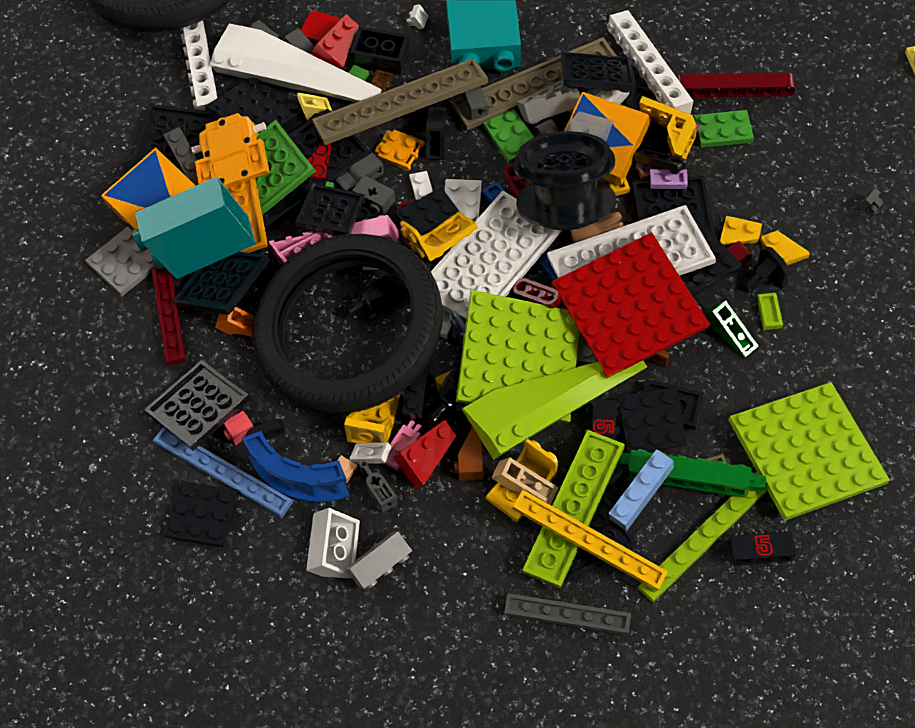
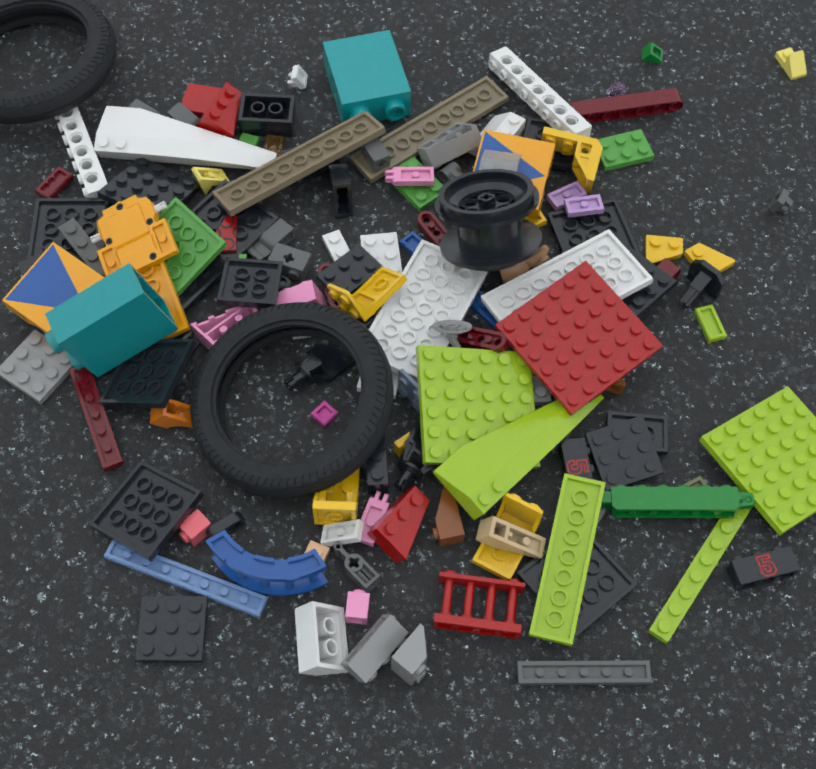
camera: 15 degrees left, 0 degrees up
light orange plate [374,129,426,171] -> none
yellow plate [512,490,668,591] -> none
black plate [561,52,636,93] -> none
light blue brick [609,449,674,531] -> none
black plate [634,148,688,175] -> none
green slope [703,300,758,358] -> none
none -> dark red plate [35,166,74,198]
none -> dark pink tile [310,400,339,428]
none -> bright pink brick [345,589,370,625]
none -> bright pink hinge [385,167,434,186]
none -> light grey slope [391,623,427,686]
none -> light grey dish [433,320,472,348]
none -> red fence [433,570,525,639]
none -> clear purple plate [606,80,630,97]
none -> green slope [641,42,663,64]

